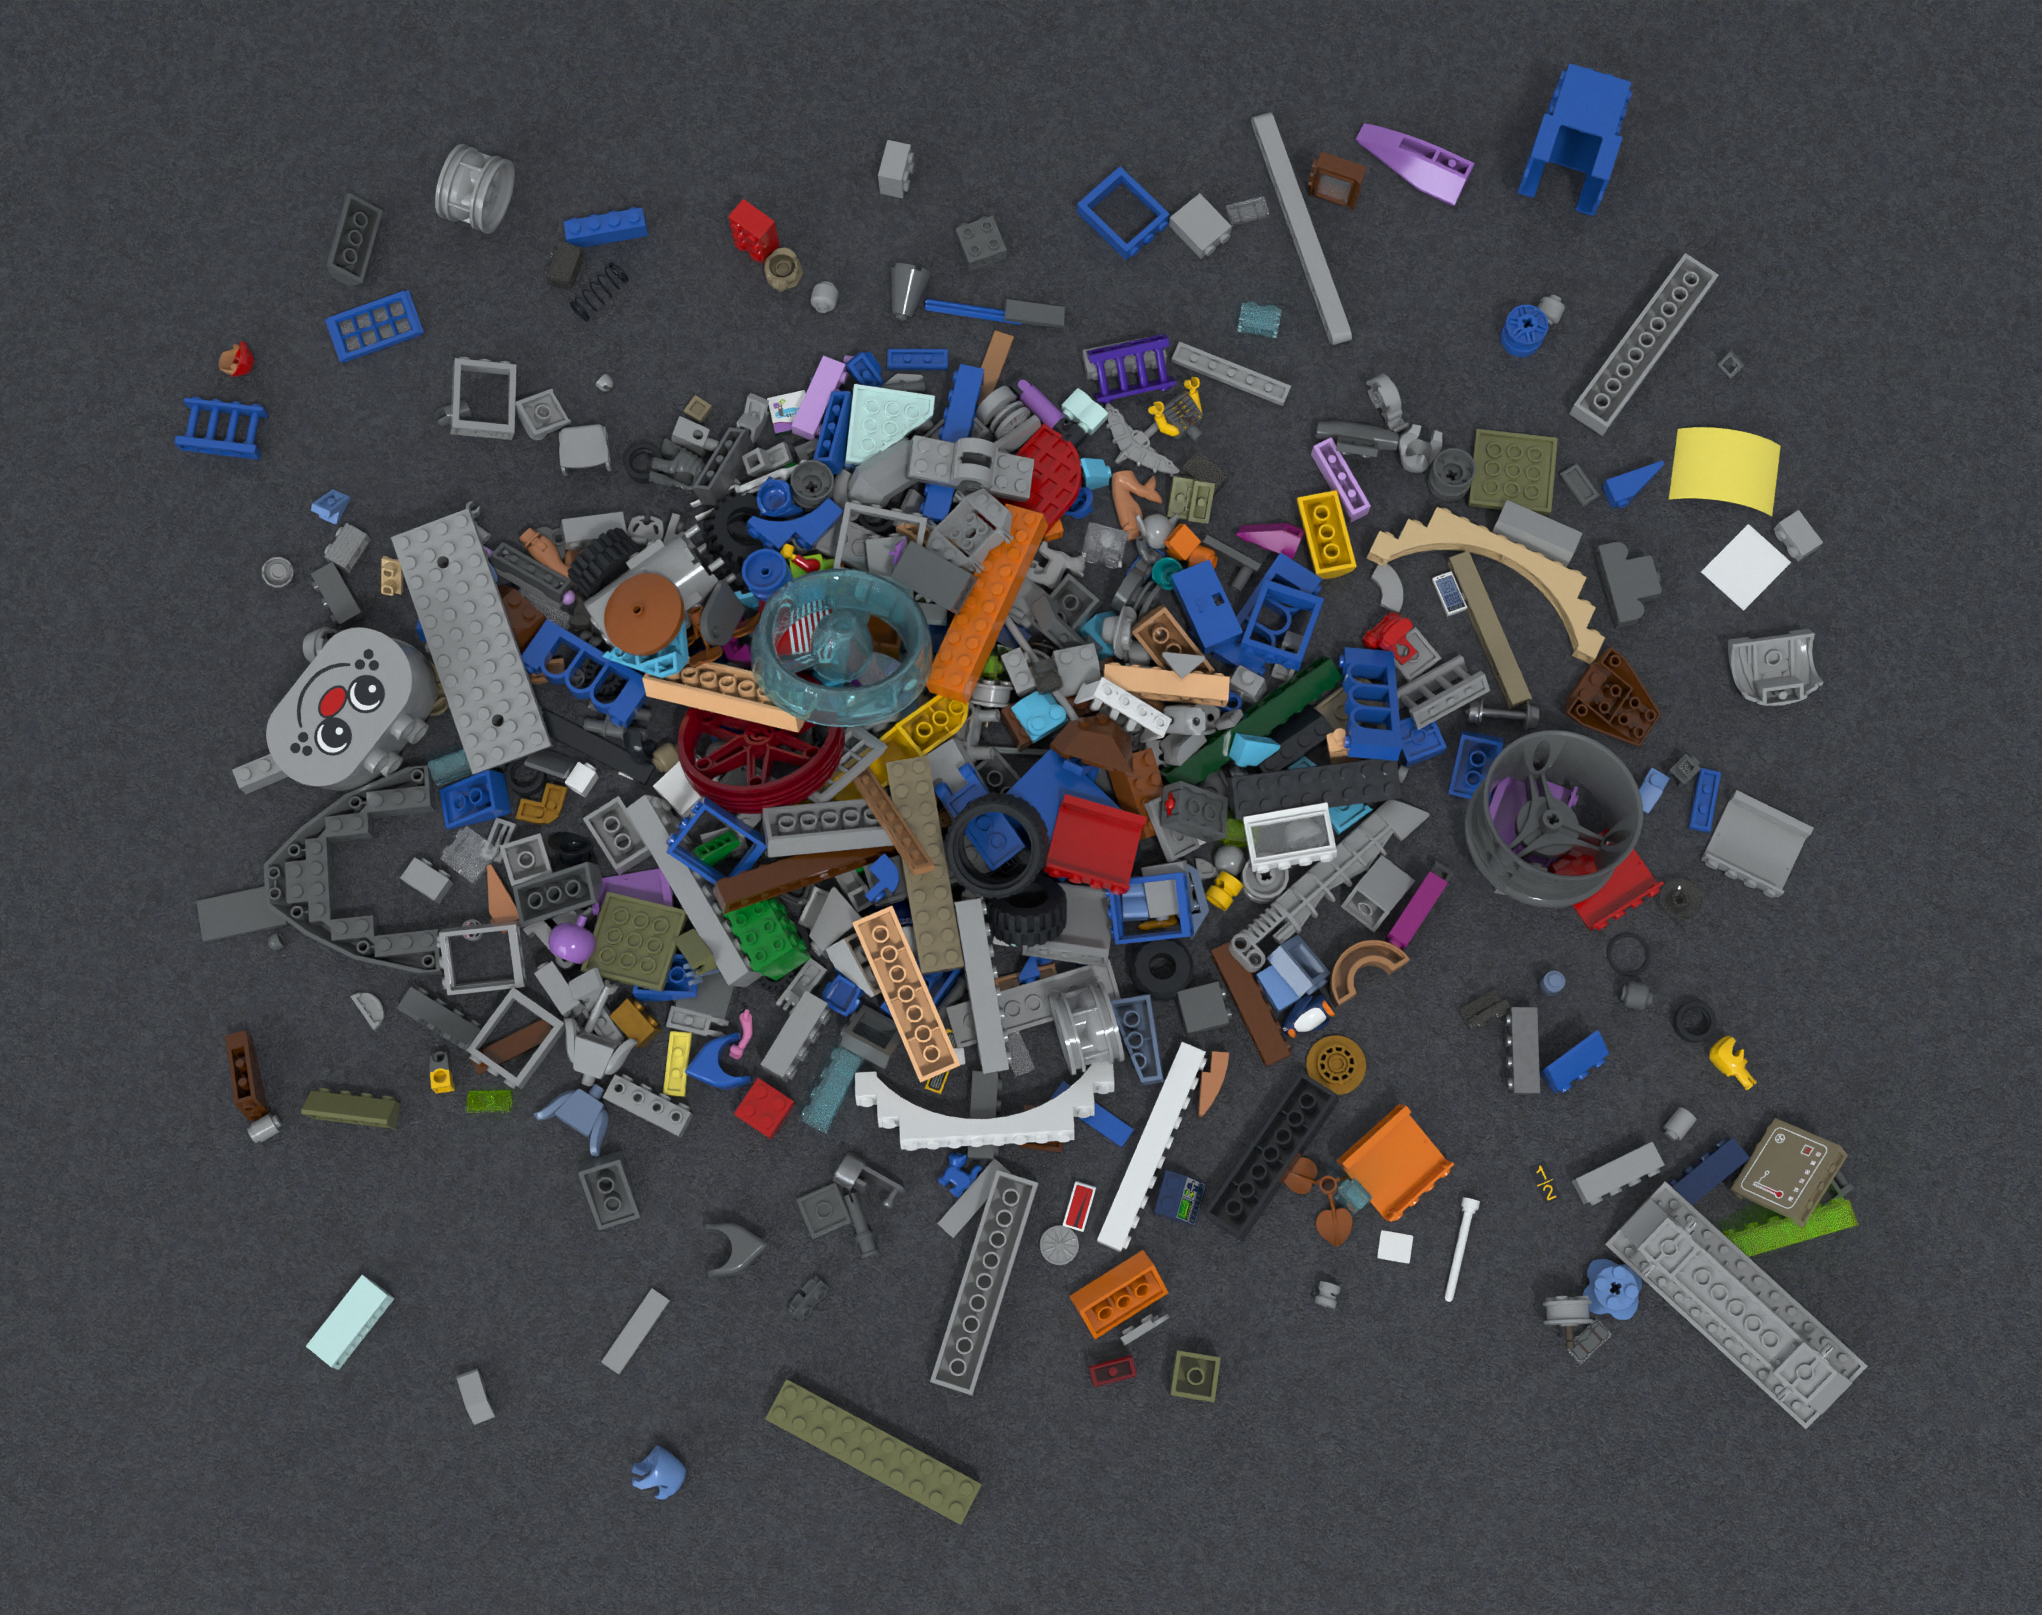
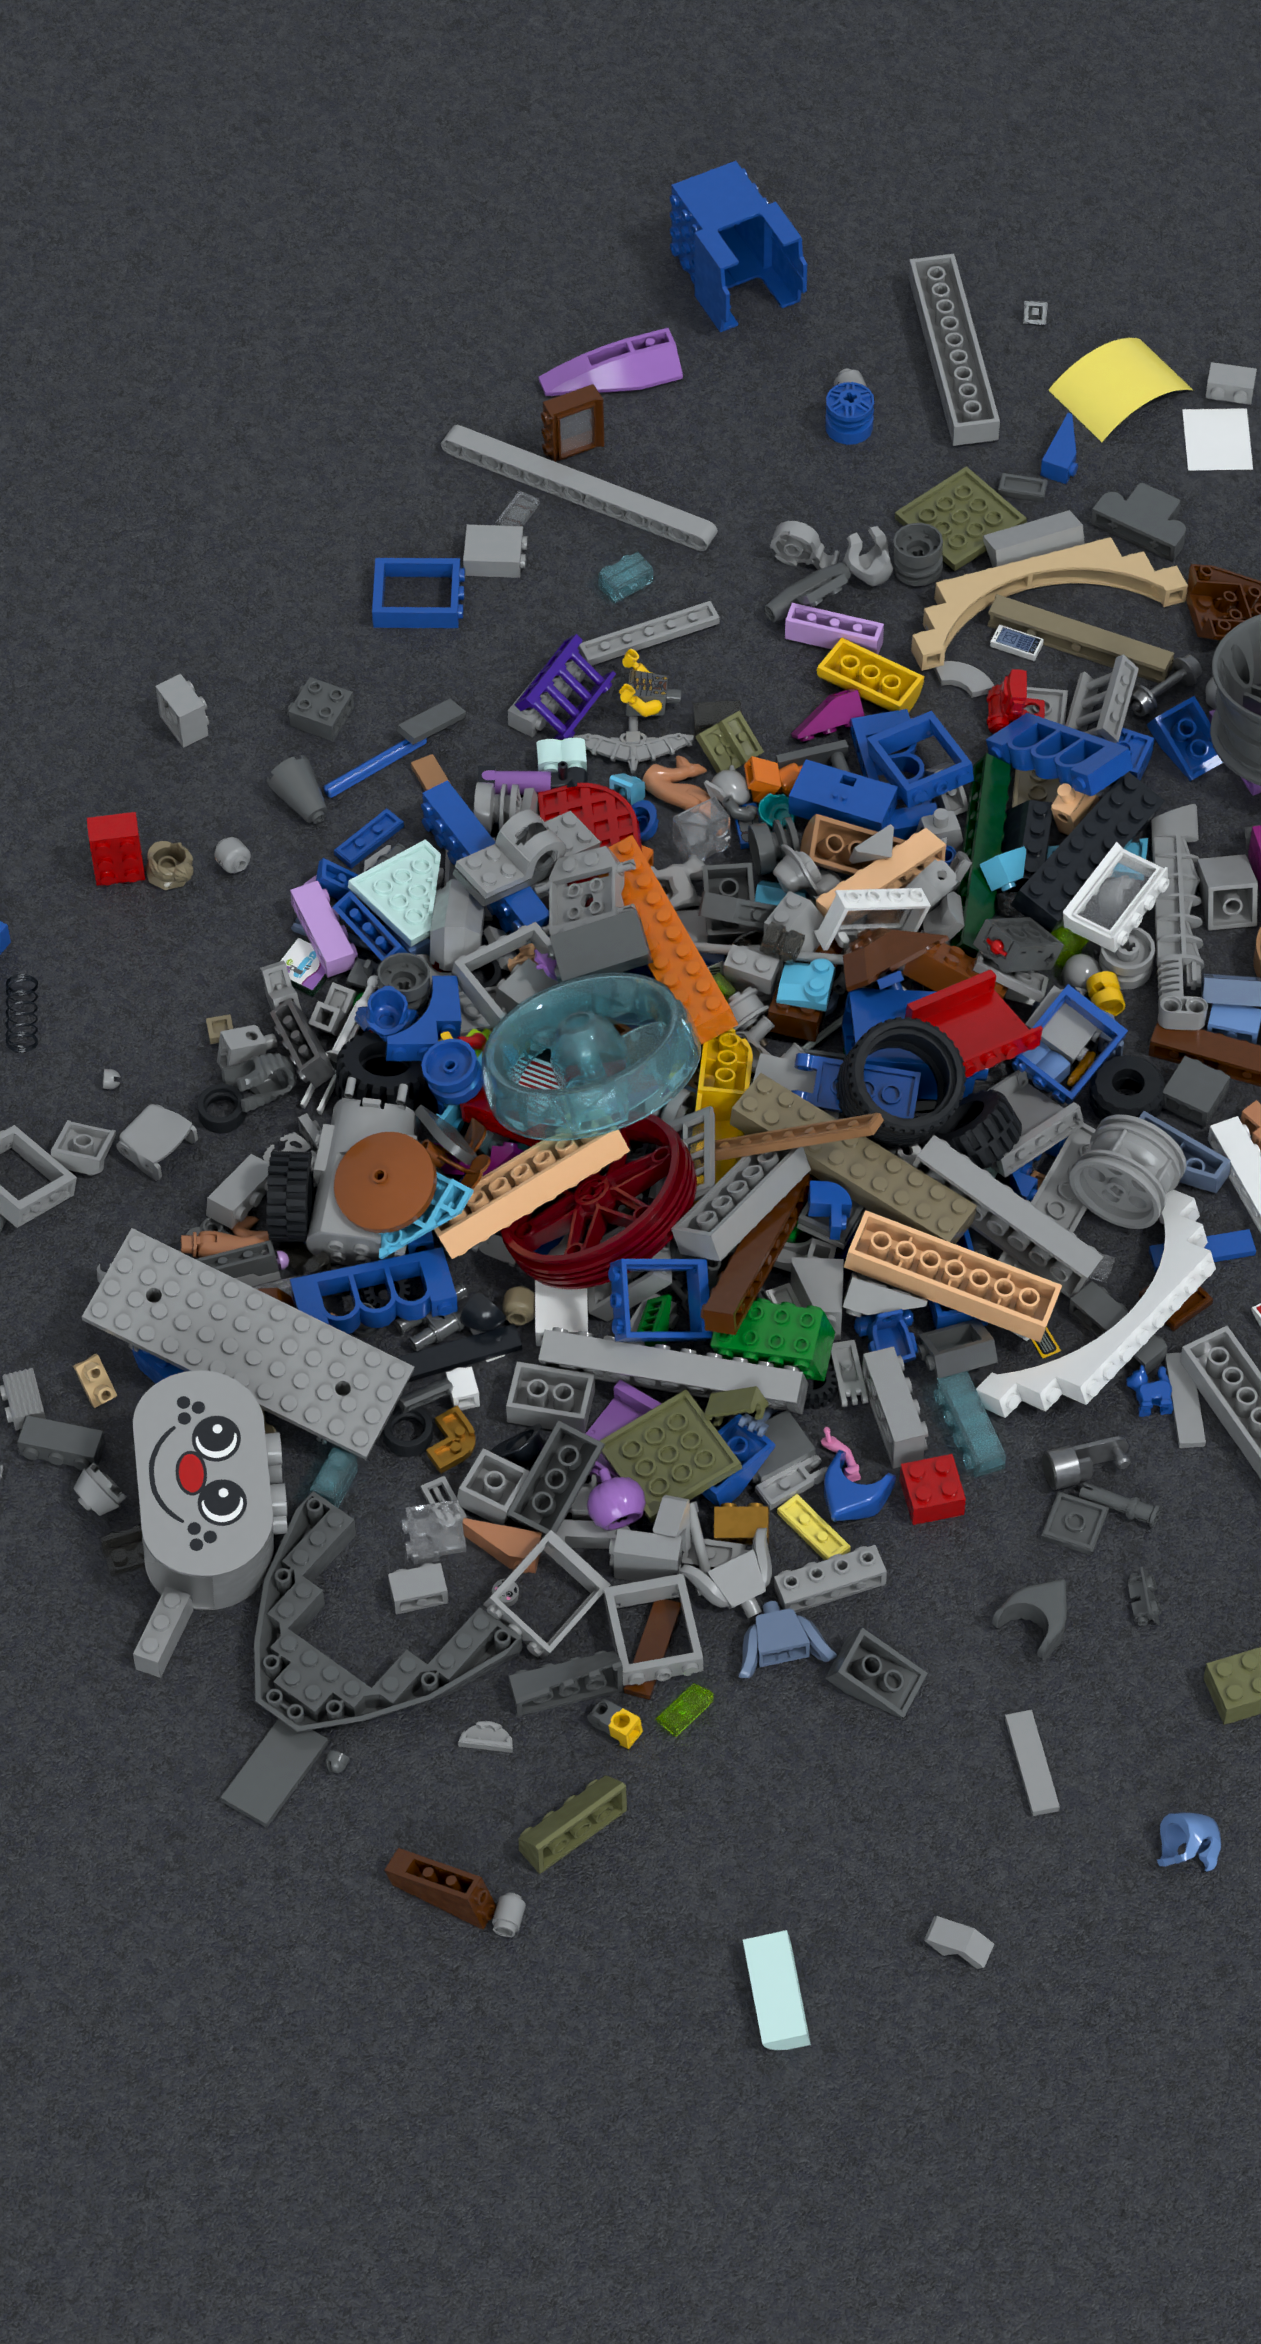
camera: 45 degrees left, 20 degrees down
blue slope [439,769,511,830] -> none

